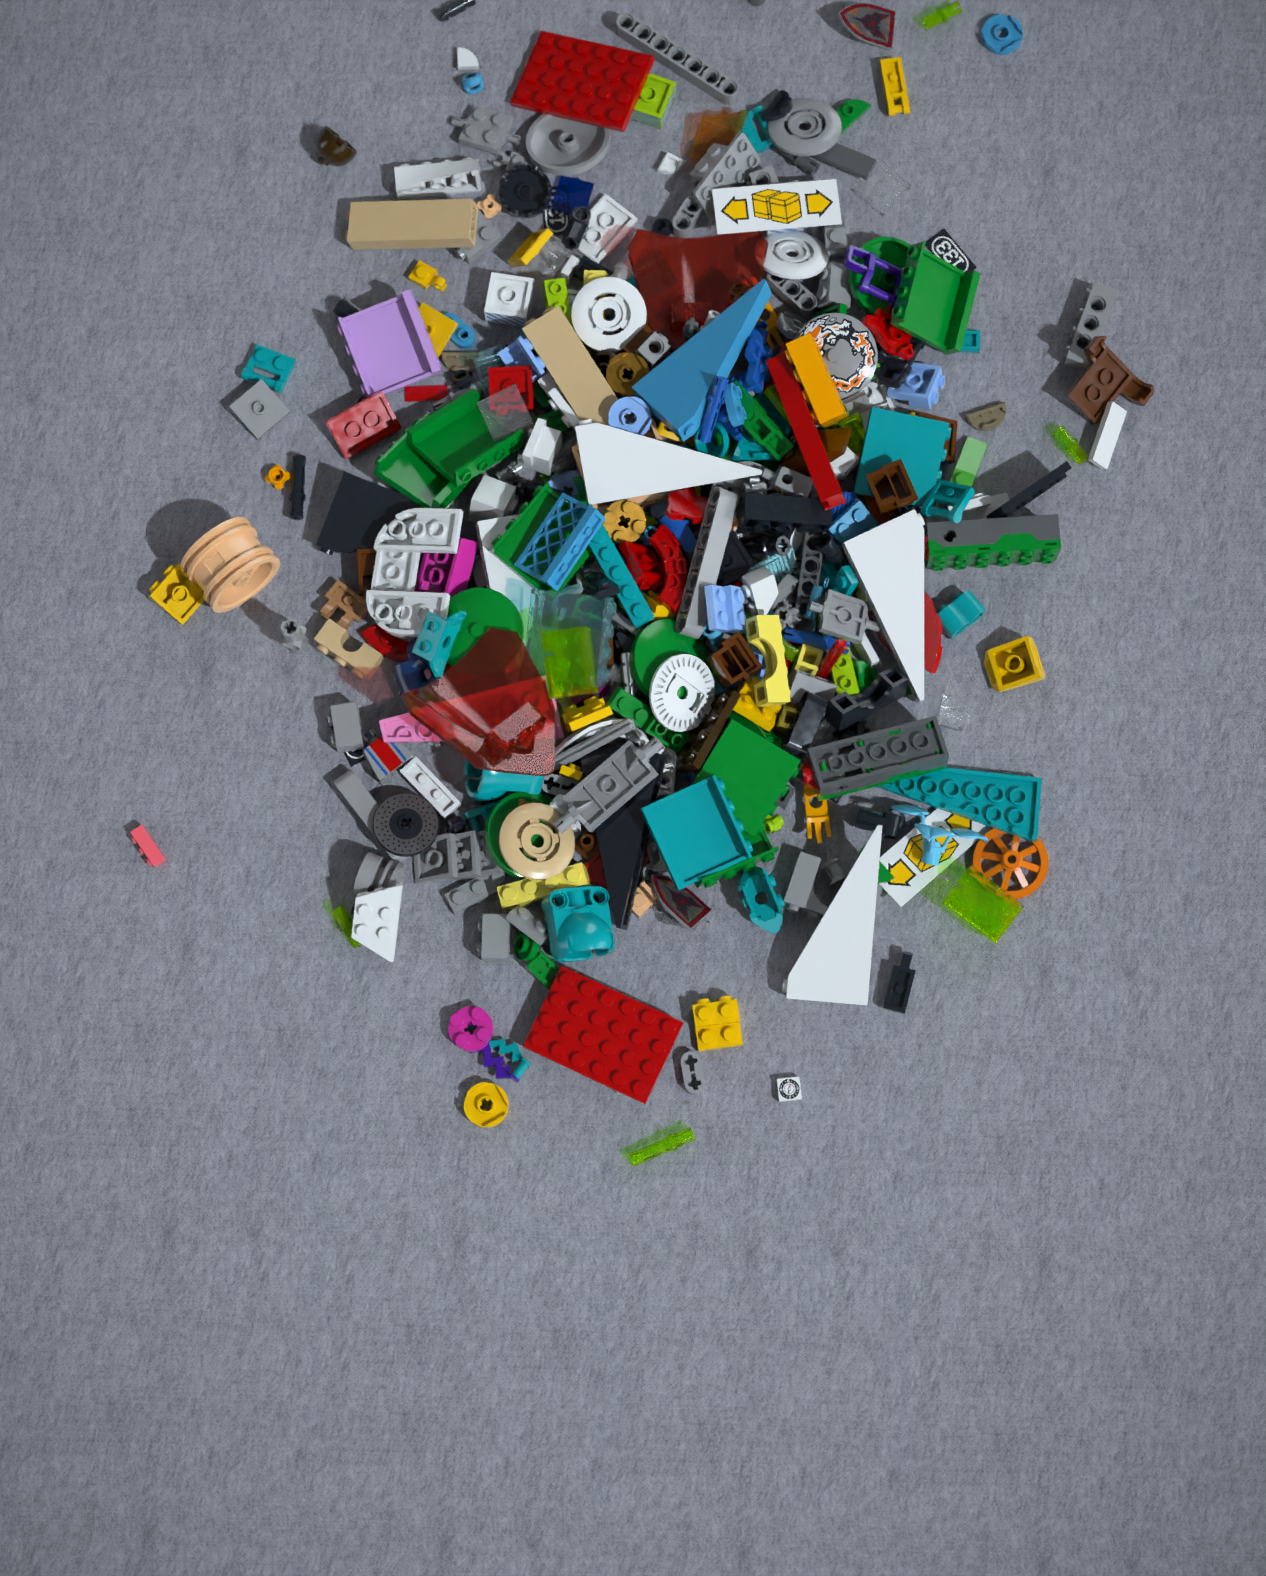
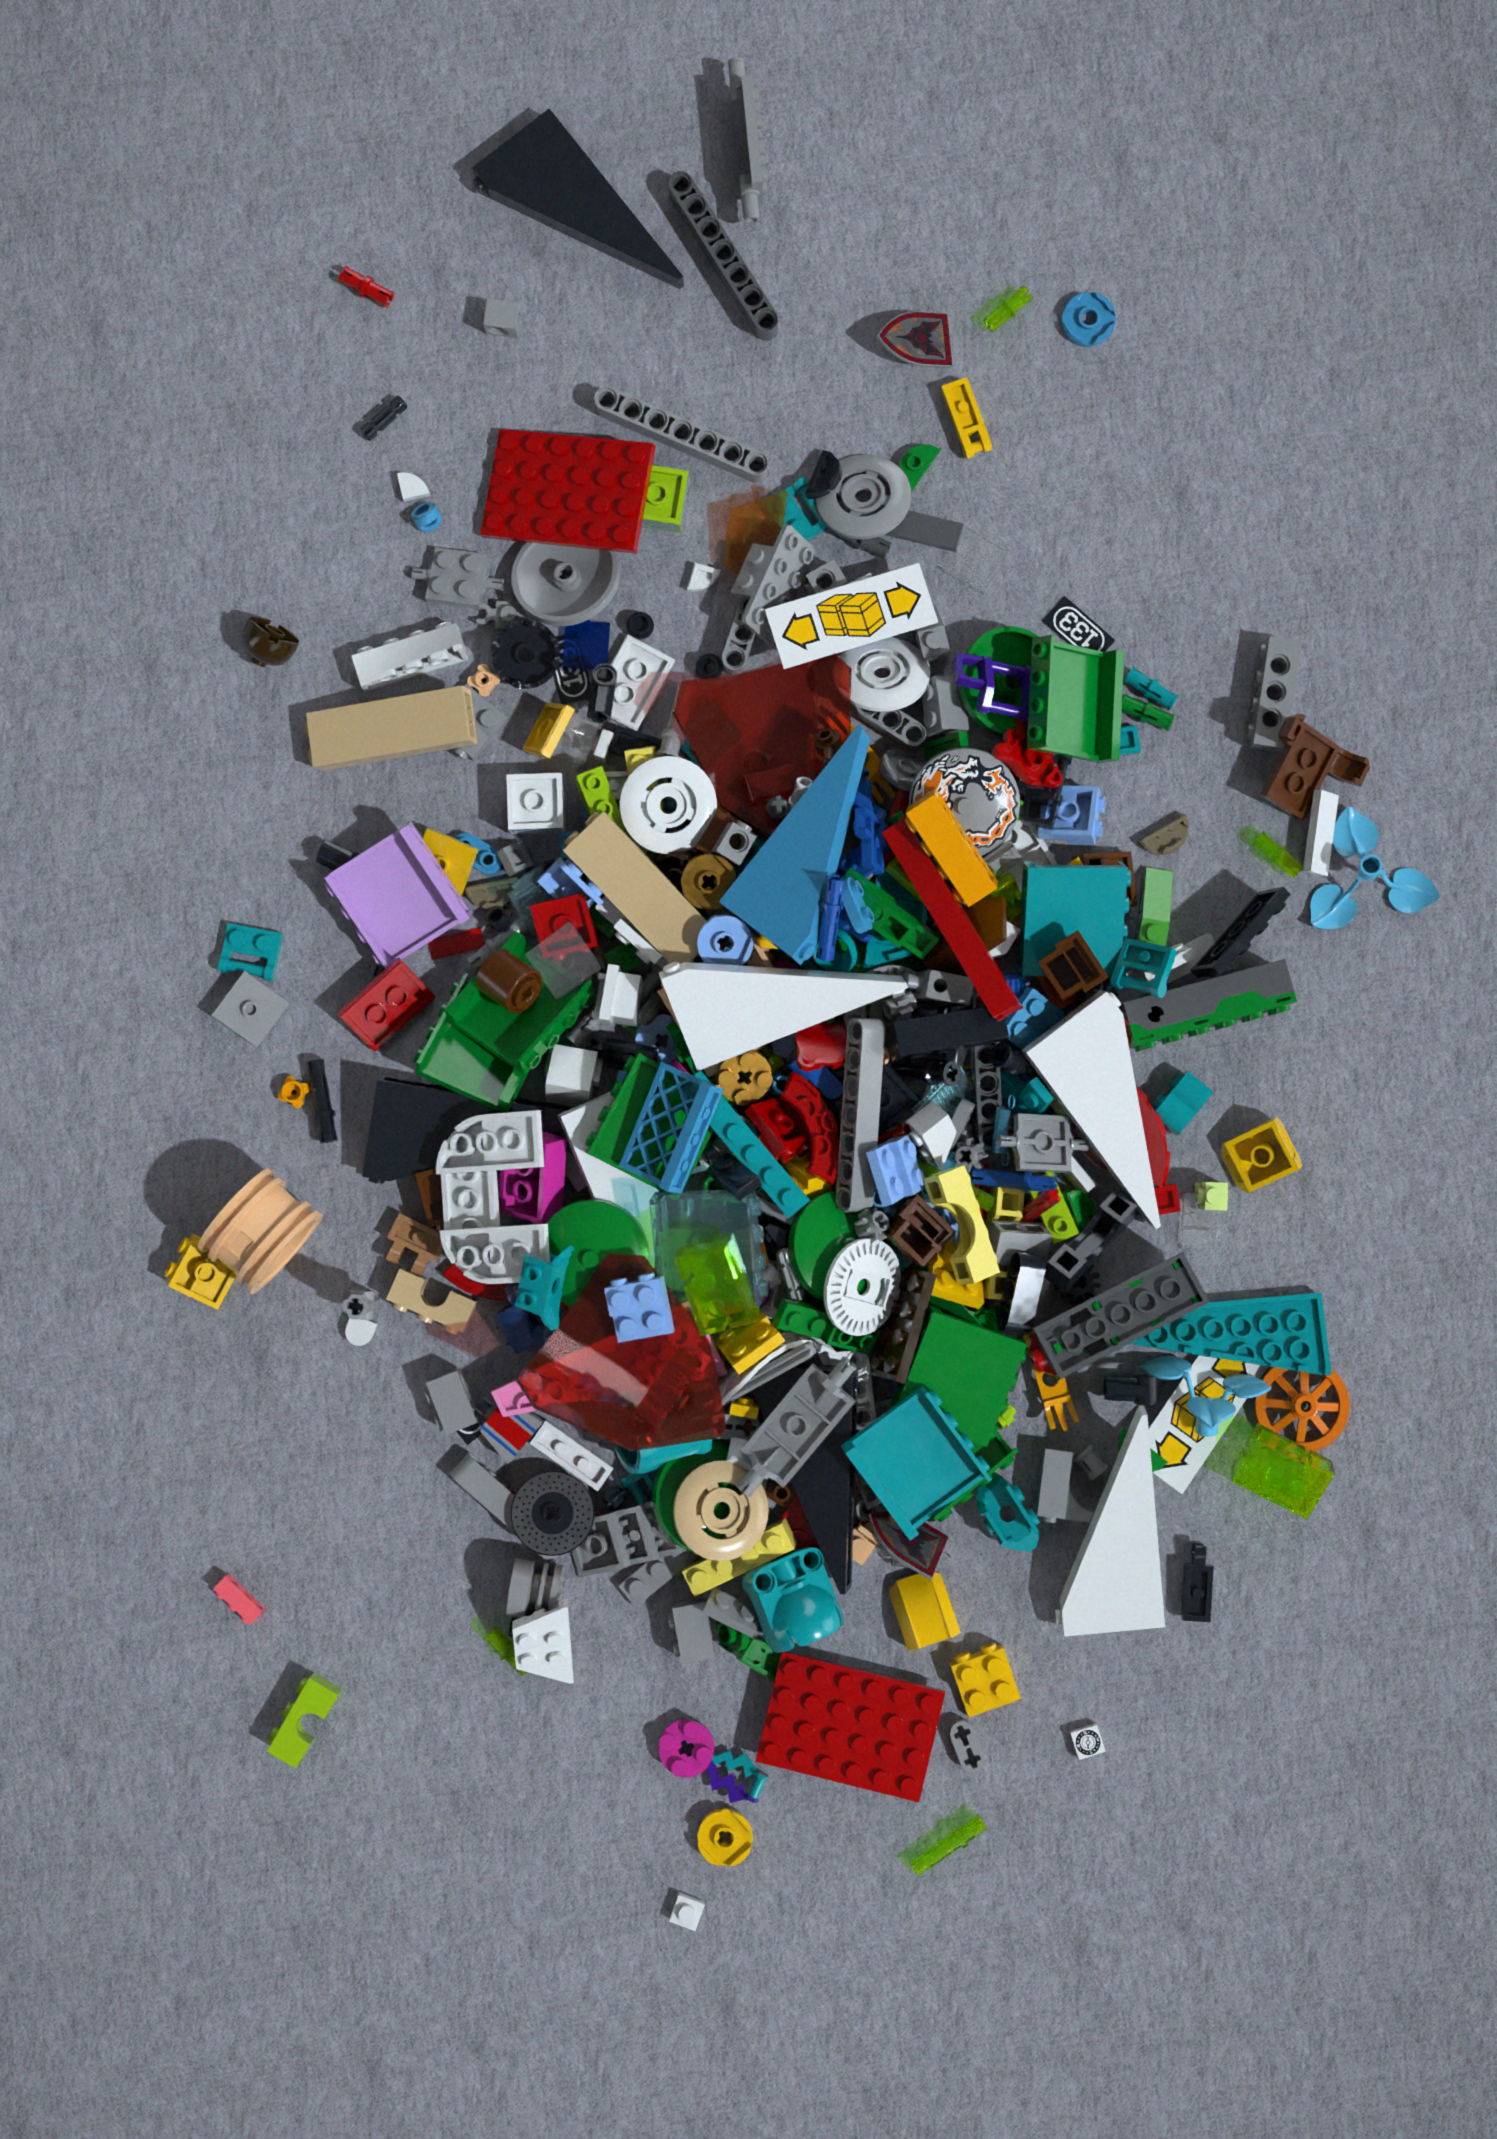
camera: 15 degrees left, 10 degrees up
yellow plate [408,260,447,292] -> none
none -> lime arch [267,1673,343,1769]
none -> white tile [345,1318,378,1346]
none -> reddish brown piece [476,949,543,1014]
none -> light grey plate [497,841,534,877]
none -> light blue plate [604,1273,675,1343]
none -> black plate [627,612,654,640]
none -> white plate [669,1892,705,1931]
none -> light grey gear [854,1208,890,1244]
none -> yellow slope [888,1572,961,1650]
none -> green pin [1122,693,1175,731]
none -> teal pin [1123,666,1179,710]
none -> red plate [1154,1184,1181,1215]
none -> yellowish green brick [1194,1182,1228,1211]
none -> medium azure plant [1310,806,1440,930]

